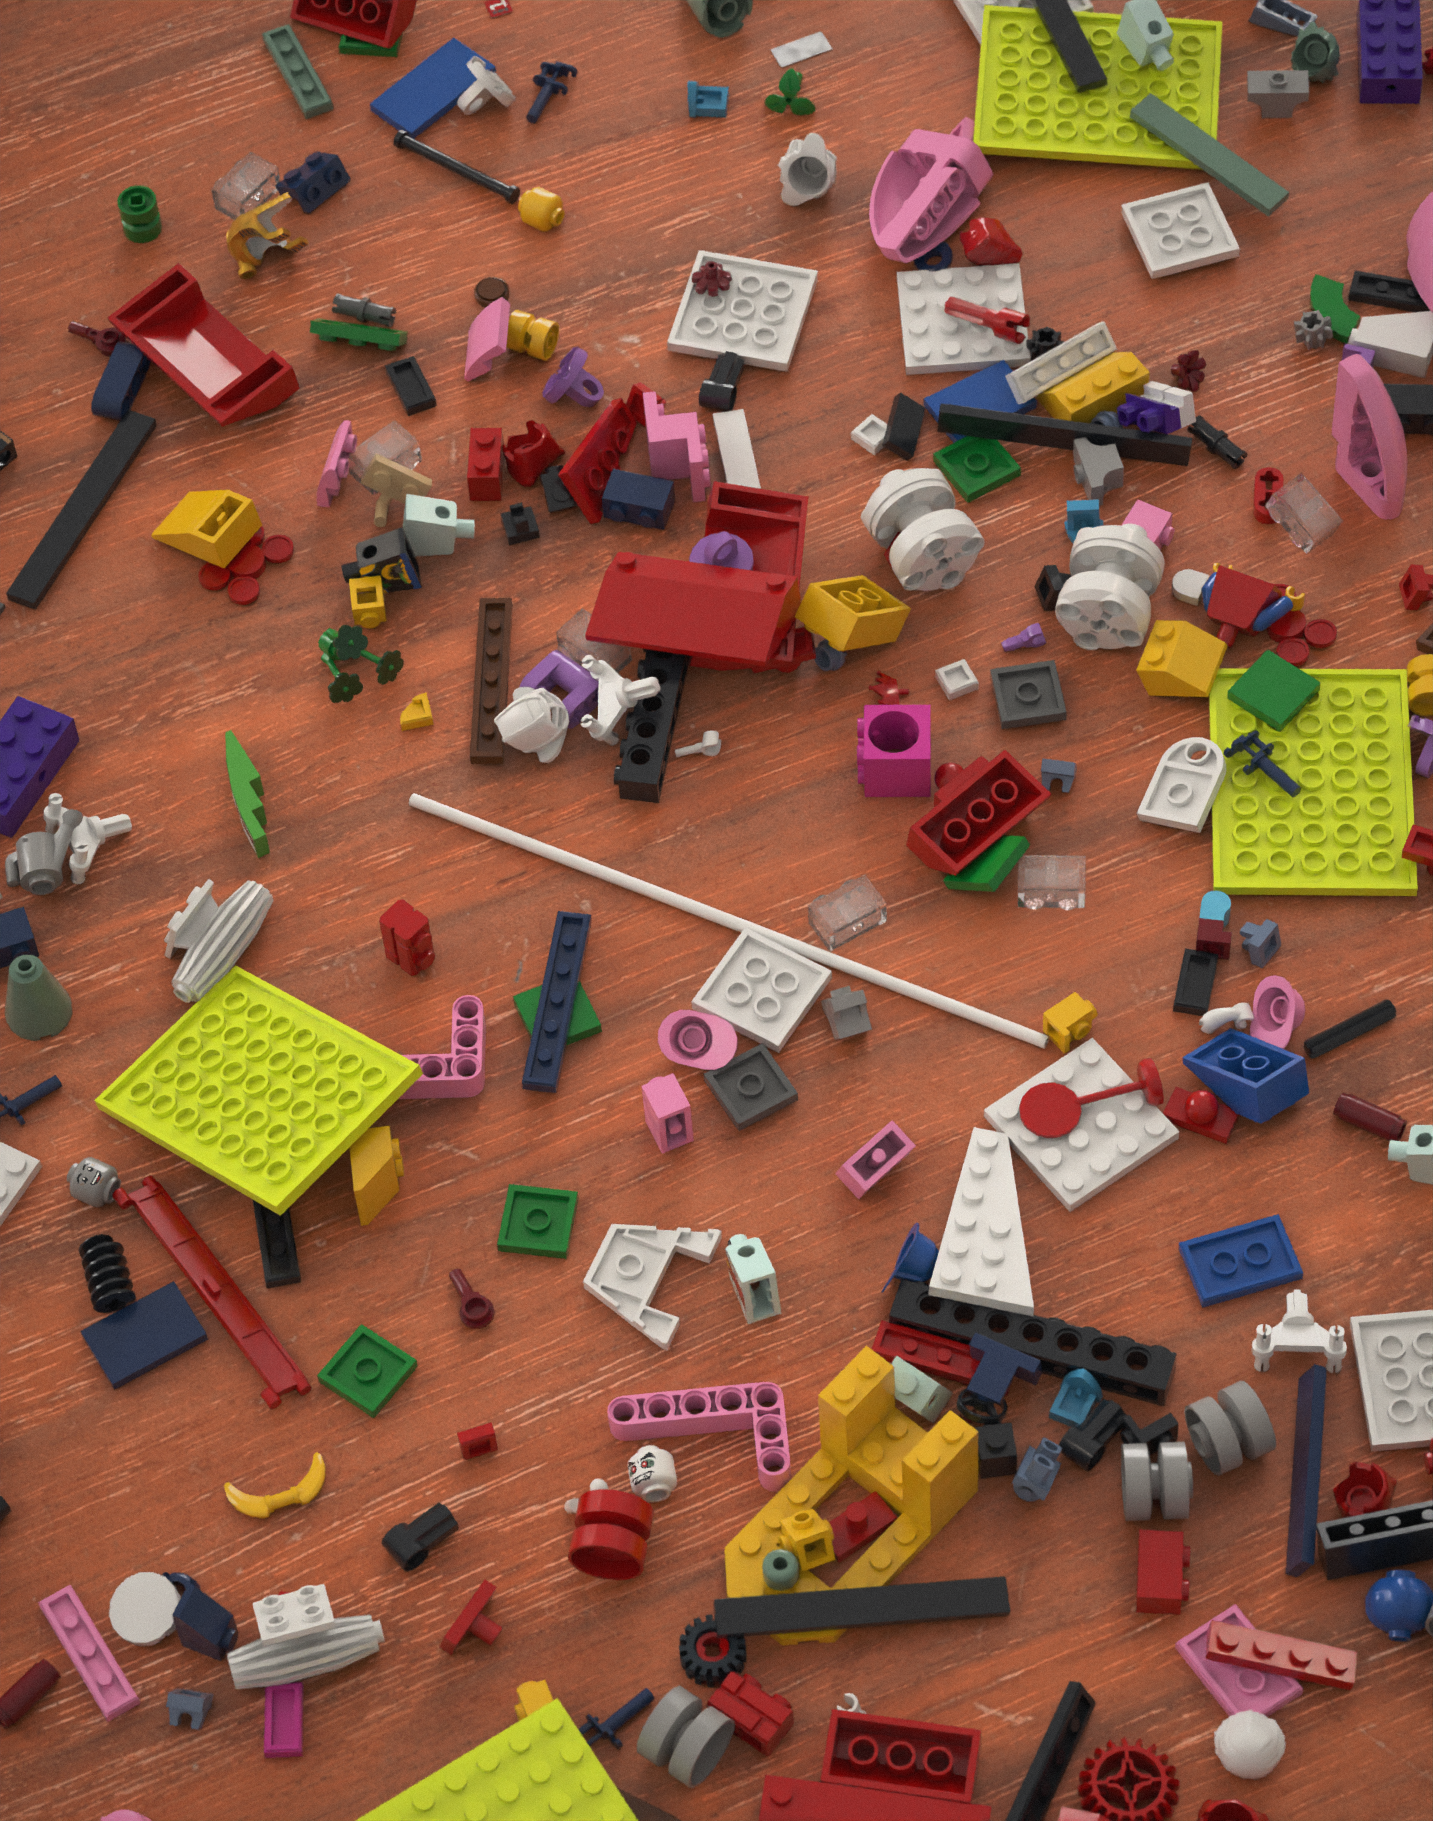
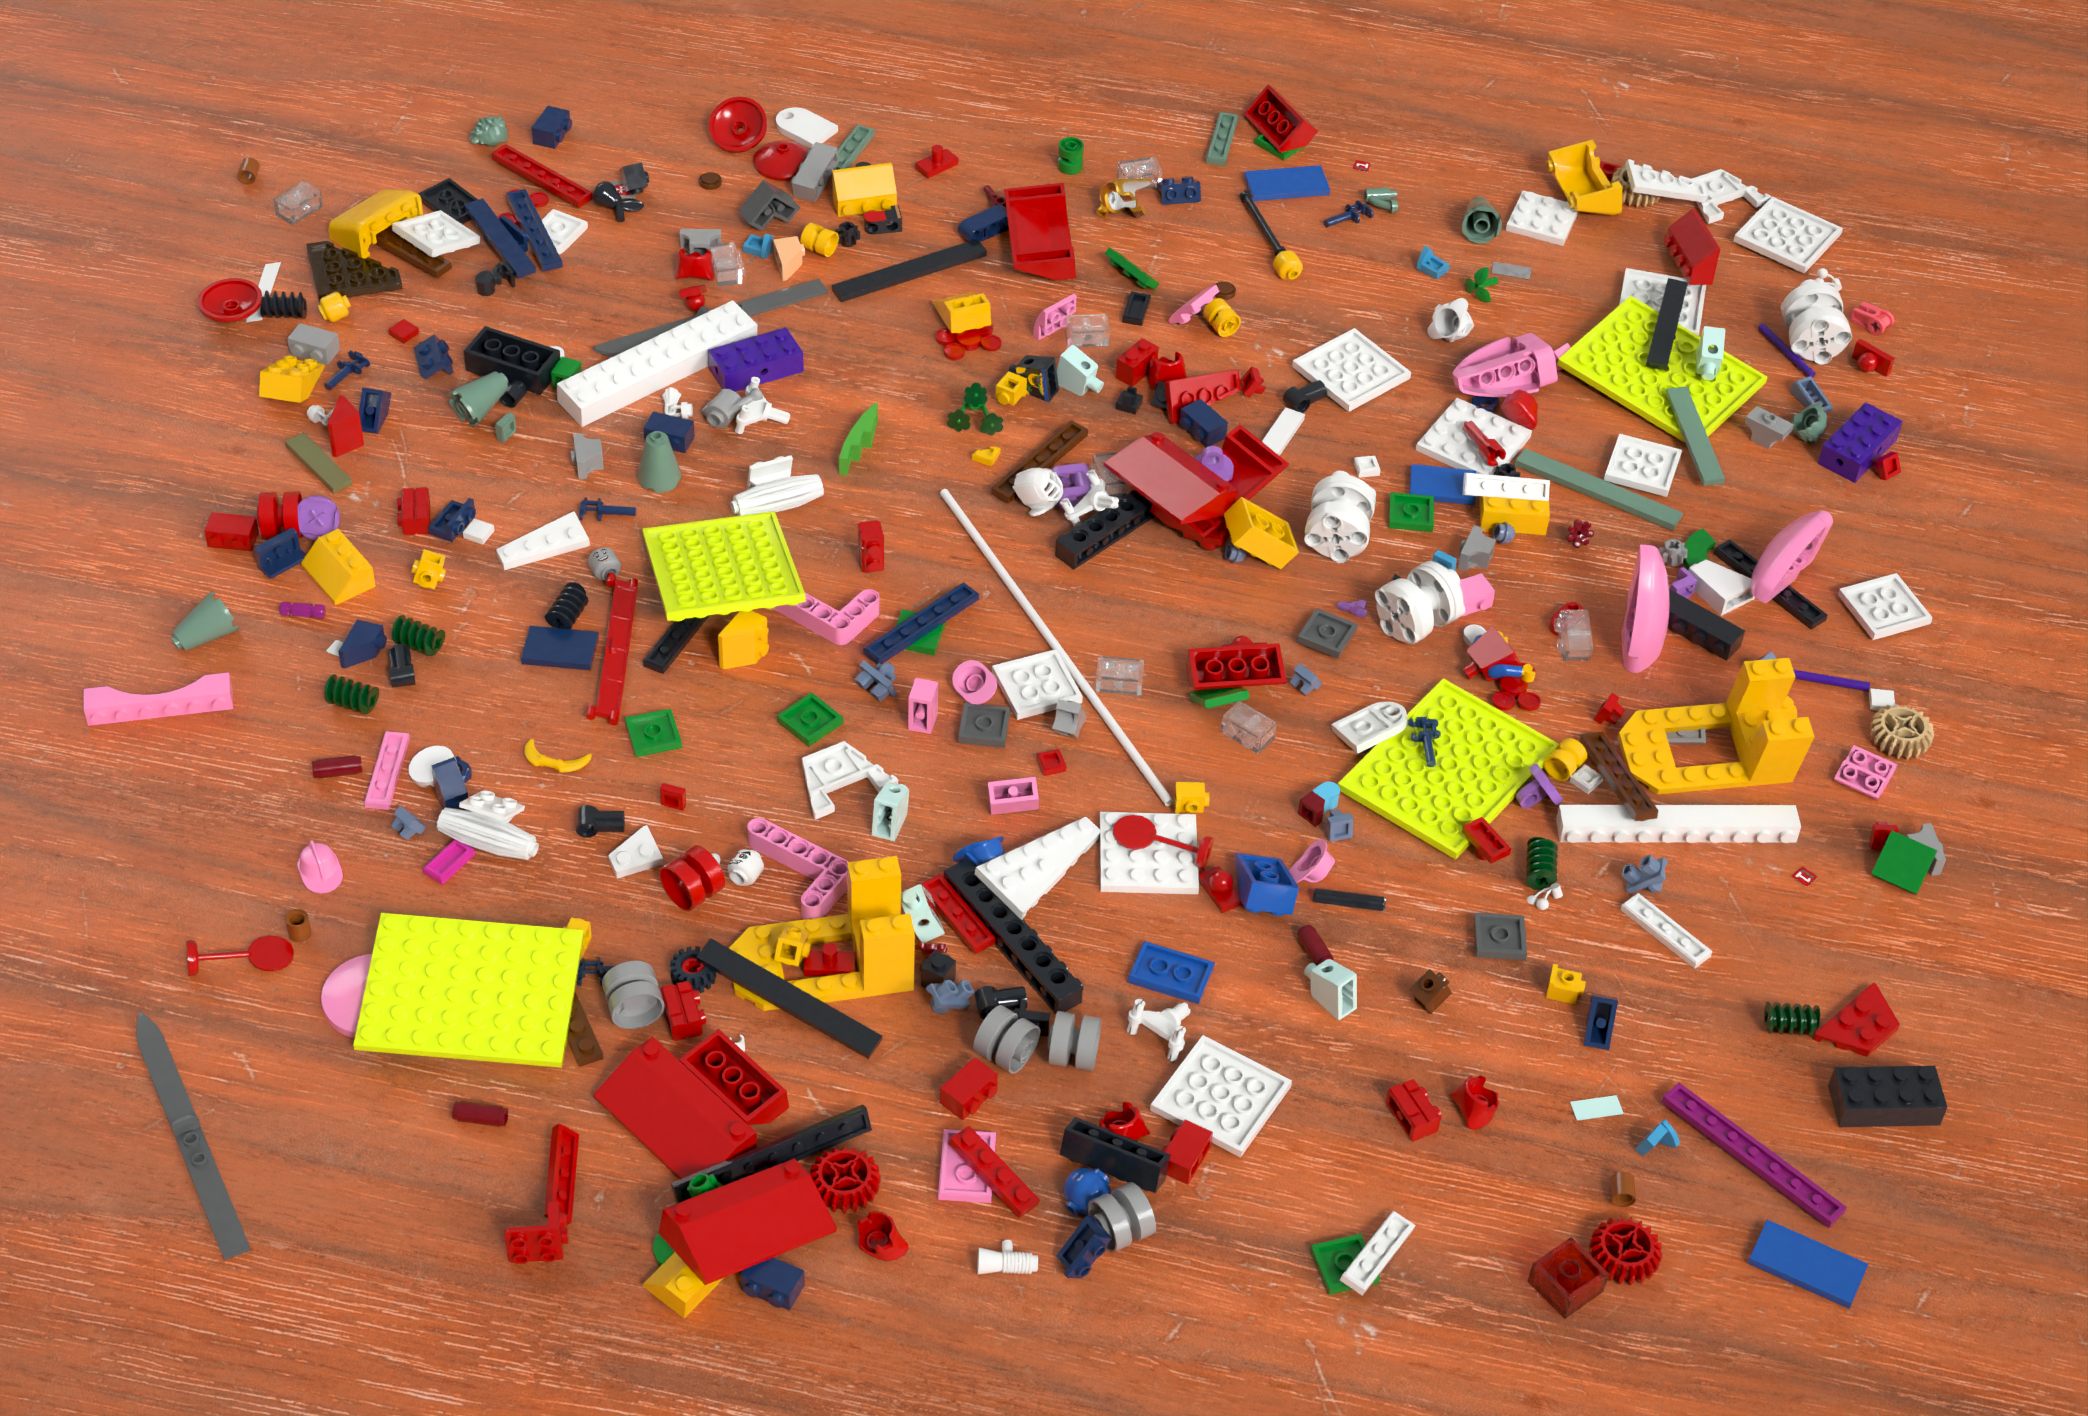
camera: 30 degrees right, 10 degrees down
dark grey pin [332,293,396,327] -> none
tan plate [361,453,432,527] -> none
red tile [439,1579,503,1655] -> none
dark red plate [449,1268,495,1329] -> none
white tile [457,57,515,115] -> none
medium lavender tile [542,347,604,407] -> none
bright pink bracket [643,392,711,502] -> none
white hand [675,730,721,757] -> none
dark red plant [691,261,732,297] -> none
sand green piece [762,1549,799,1591] -> none
dark pink brick [857,705,931,797] -> none
red piece [868,670,909,705] -> none
black tile [882,392,925,461] -> none
white tile [935,659,979,701] -> none
black tile [937,403,1192,466] -> none
dark blue piece [957,1332,1042,1424] -> none
dark azure tile [1049,1368,1103,1427] -> none
dark purple hips [1117,381,1196,434] -> none
yellow slope [1136,620,1227,697] -> none
black tile [1173,948,1219,1016] -> none
black pin [1187,415,1248,469] -> none
white arm [1199,1003,1254,1034] -> none
white hair [1214,1710,1286,1780] -> none
green tile [1227,649,1321,732] -> none
dark blue tile [1286,1364,1327,1577] -> none
none -> white wing [608,825,663,879]
none -> sand blue hips [855,661,898,702]
none -> white piece [977,1240,1038,1275]
none -> red tile [1037,749,1067,776]
none -> sand green plant [1364,187,1398,214]
none -> sand green tile [1515,448,1683,531]

